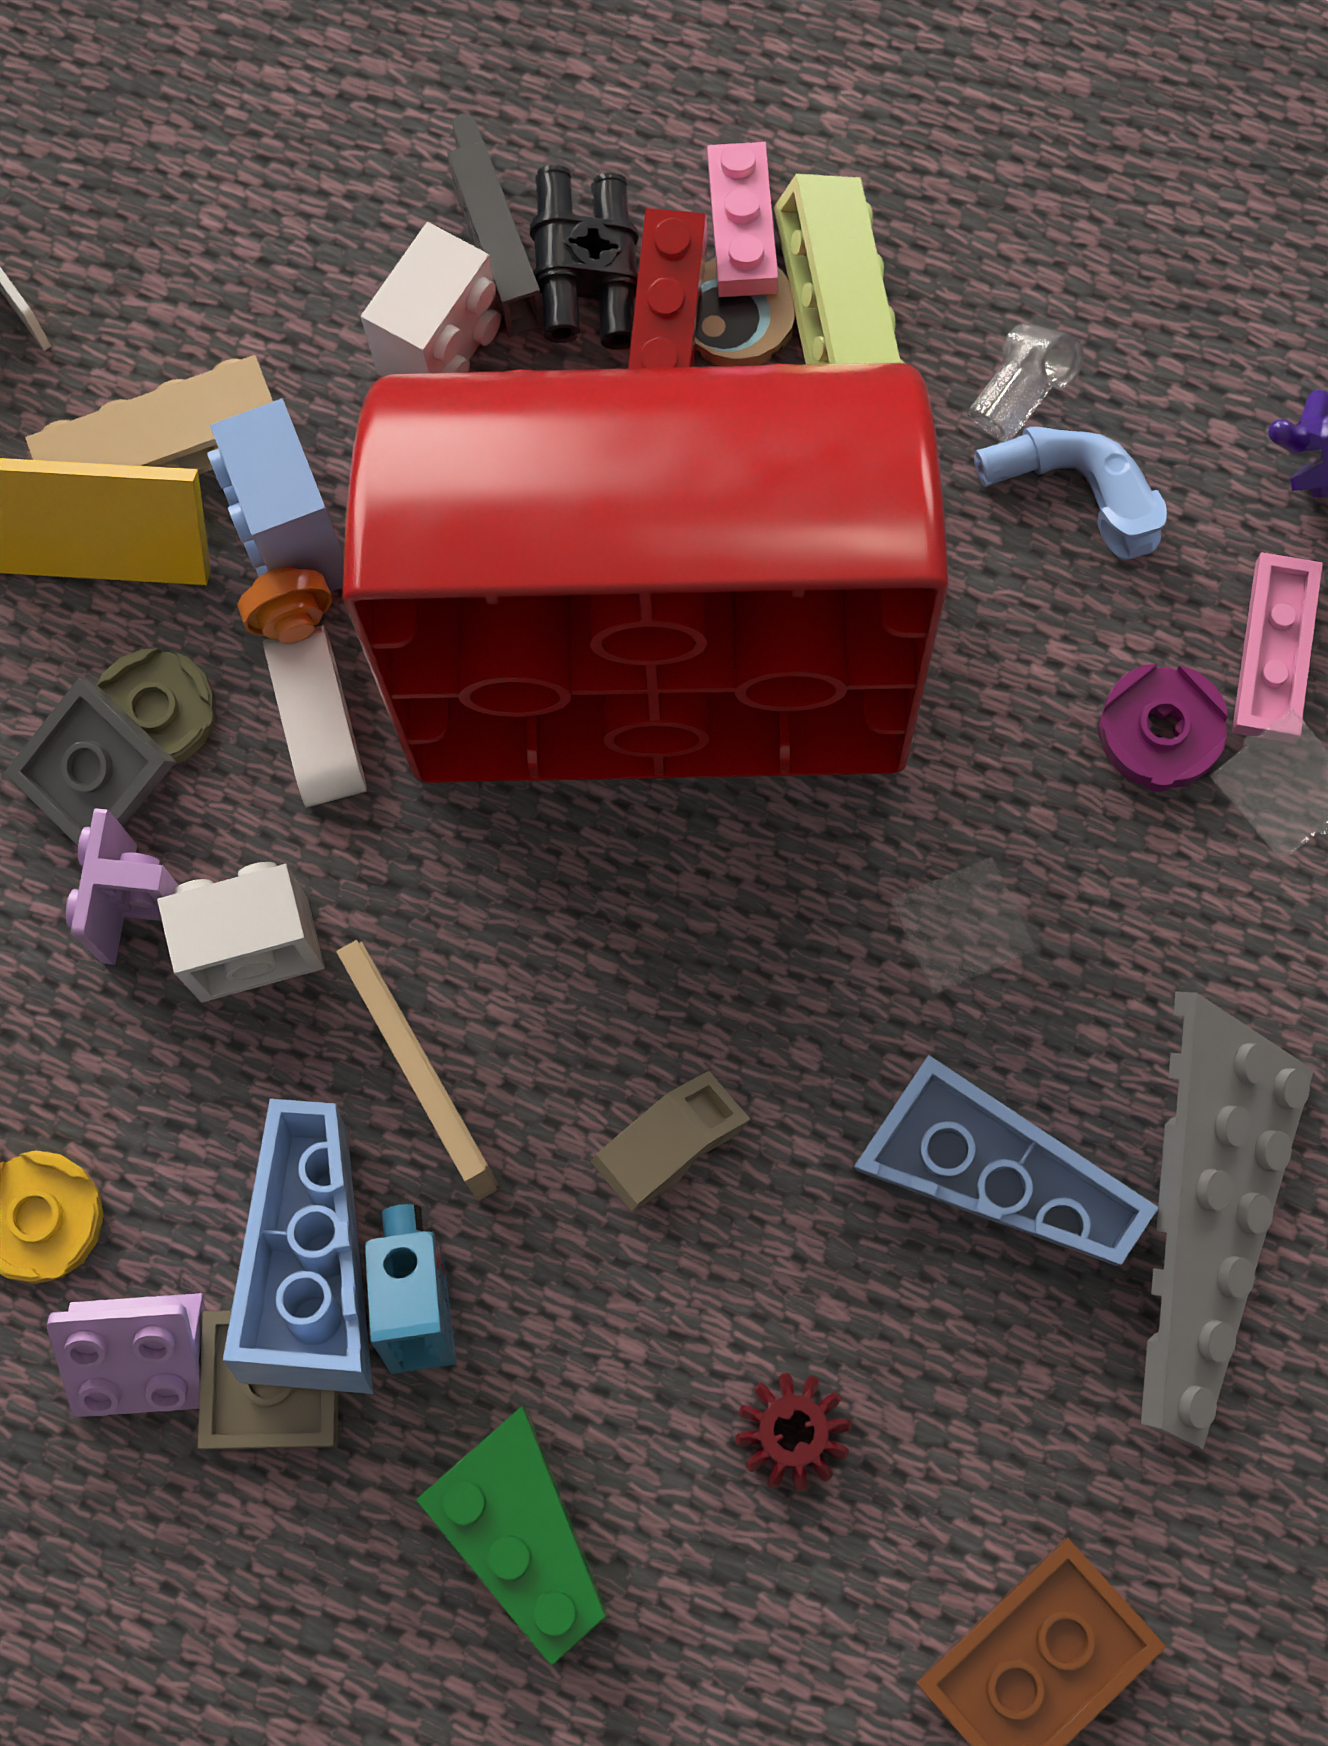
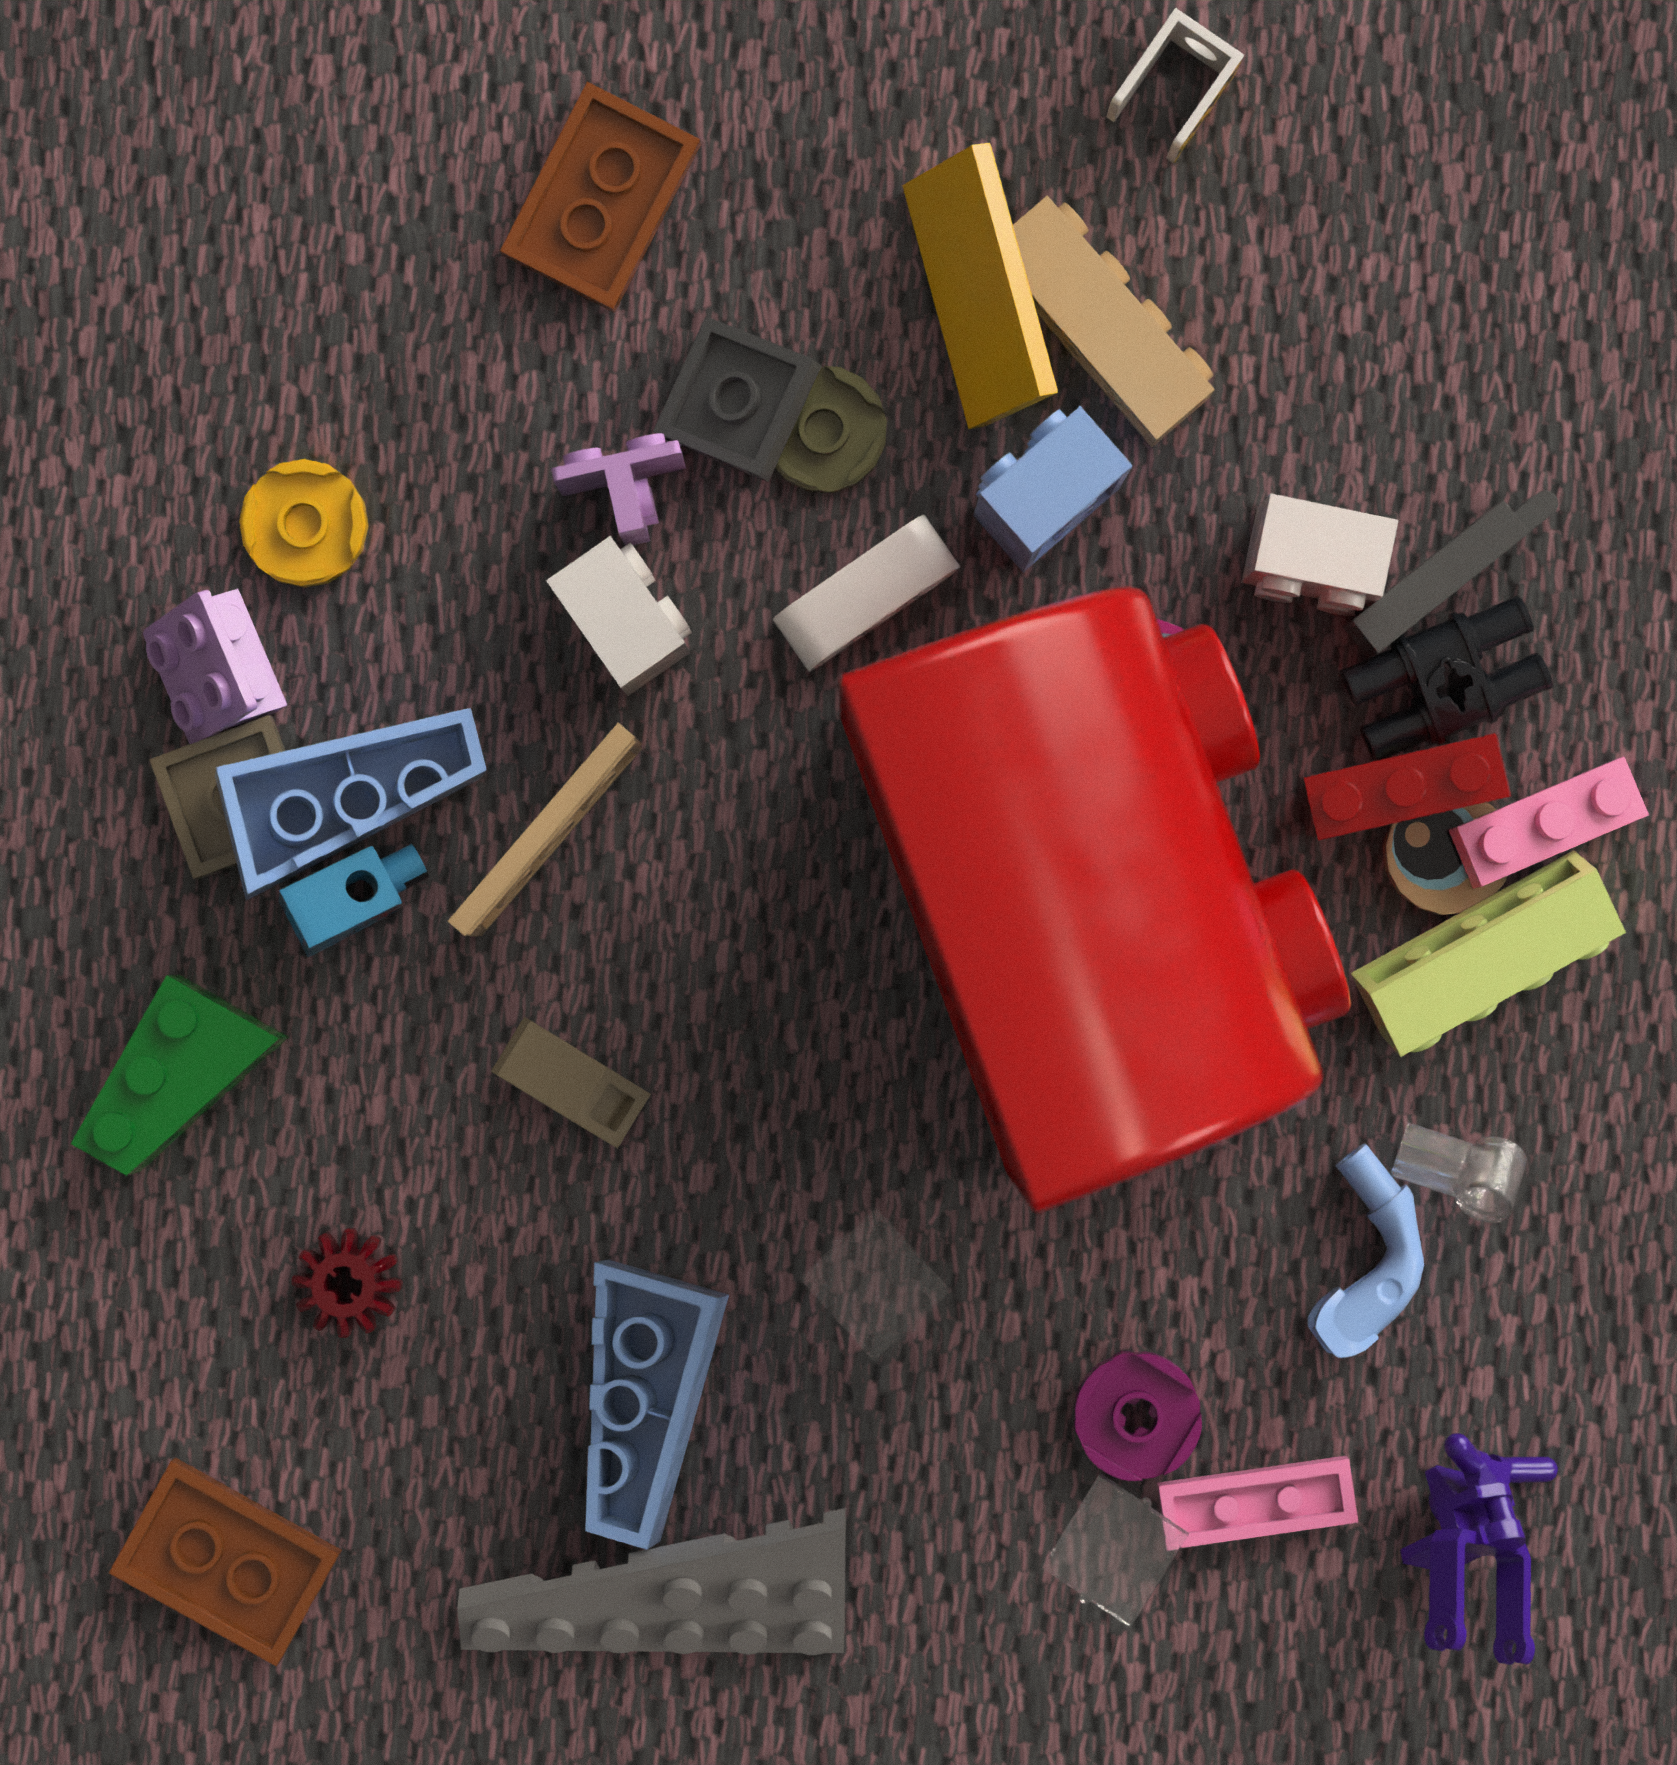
camera: 70 degrees right, 15 degrees up
orange plate [237,567,332,644] -> none

